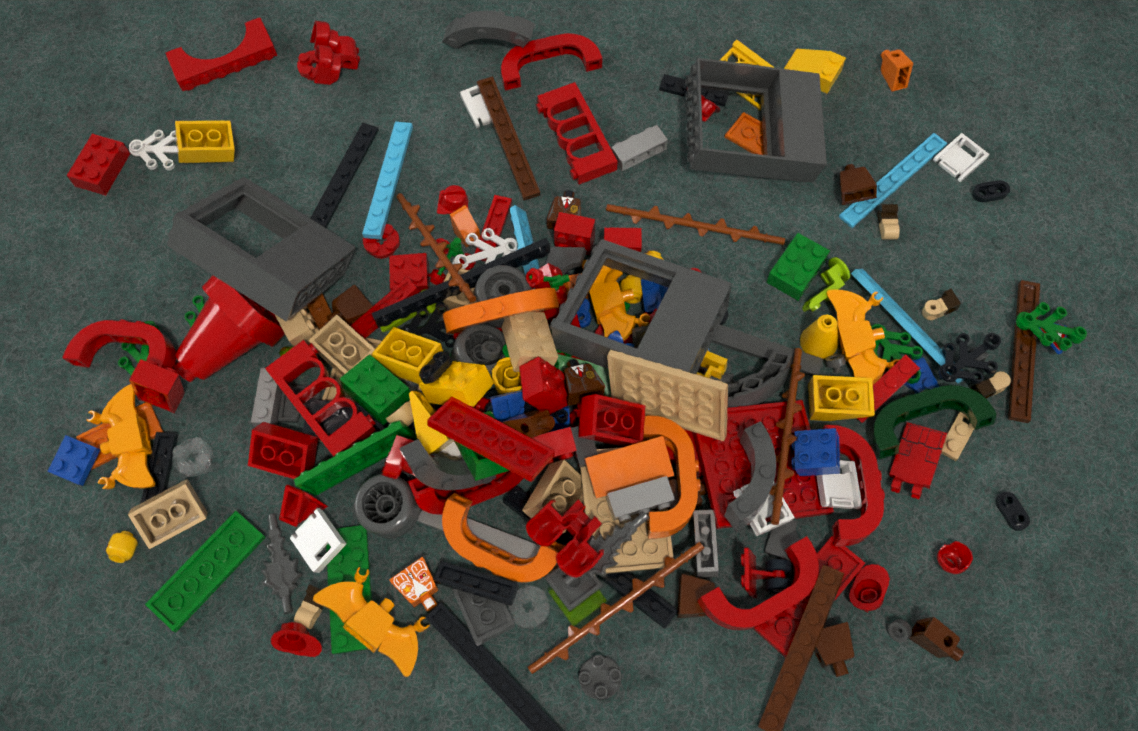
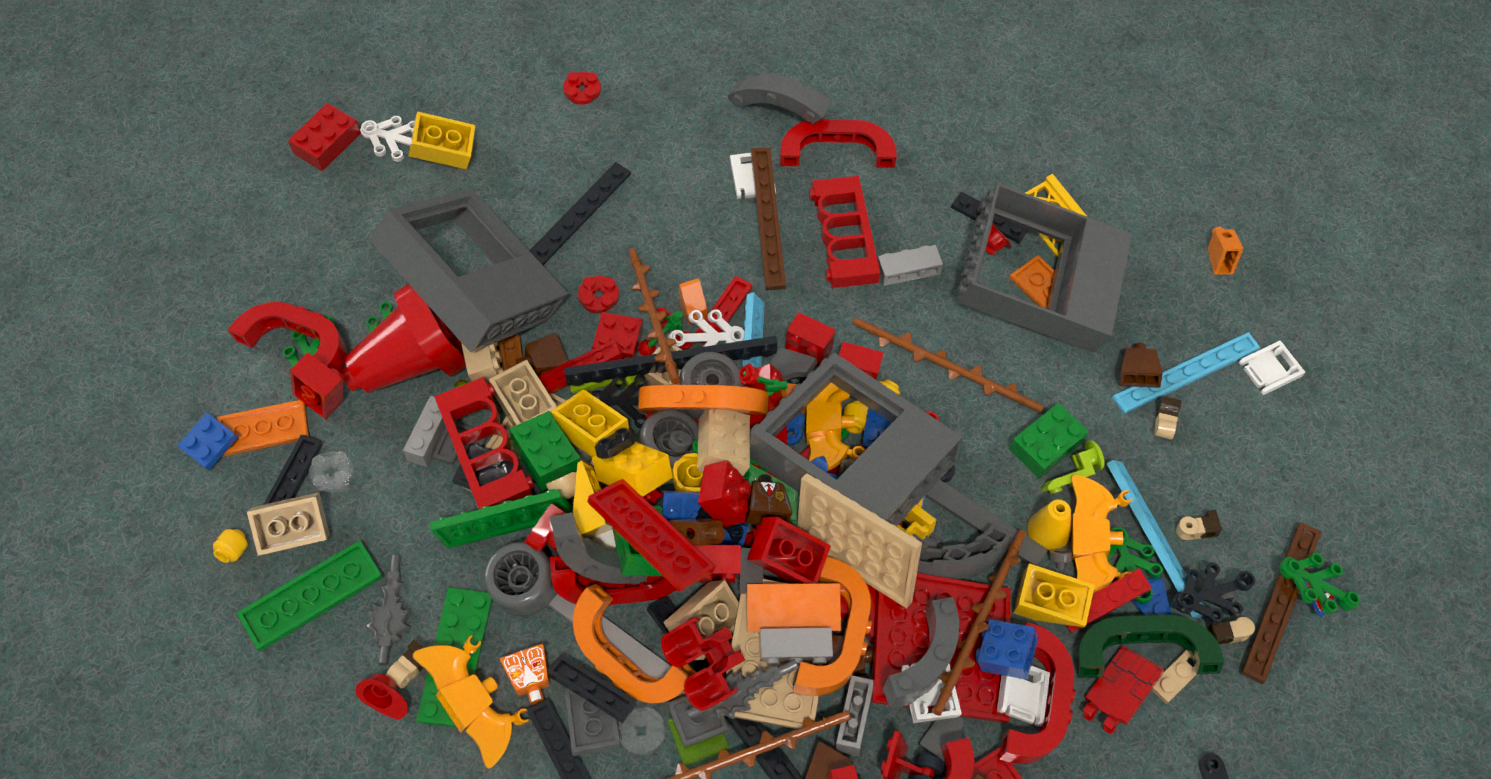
camera: 10 degrees right, 5 degrees down
light orange torso [87,384,155,490] -> none
red arch [165,17,277,91] -> none
red brick [248,422,318,479] -> none
red slope [279,484,328,527] -> none
white container [290,508,346,573] -> none
red piece [310,20,360,85] -> none
medium azure plate [362,122,413,240] -> none
red piece [437,185,469,214] -> none
reddish brown torso [547,190,581,229] -> none
yellow slope [784,49,846,94] -> none
black plate [972,180,1010,202] -> none

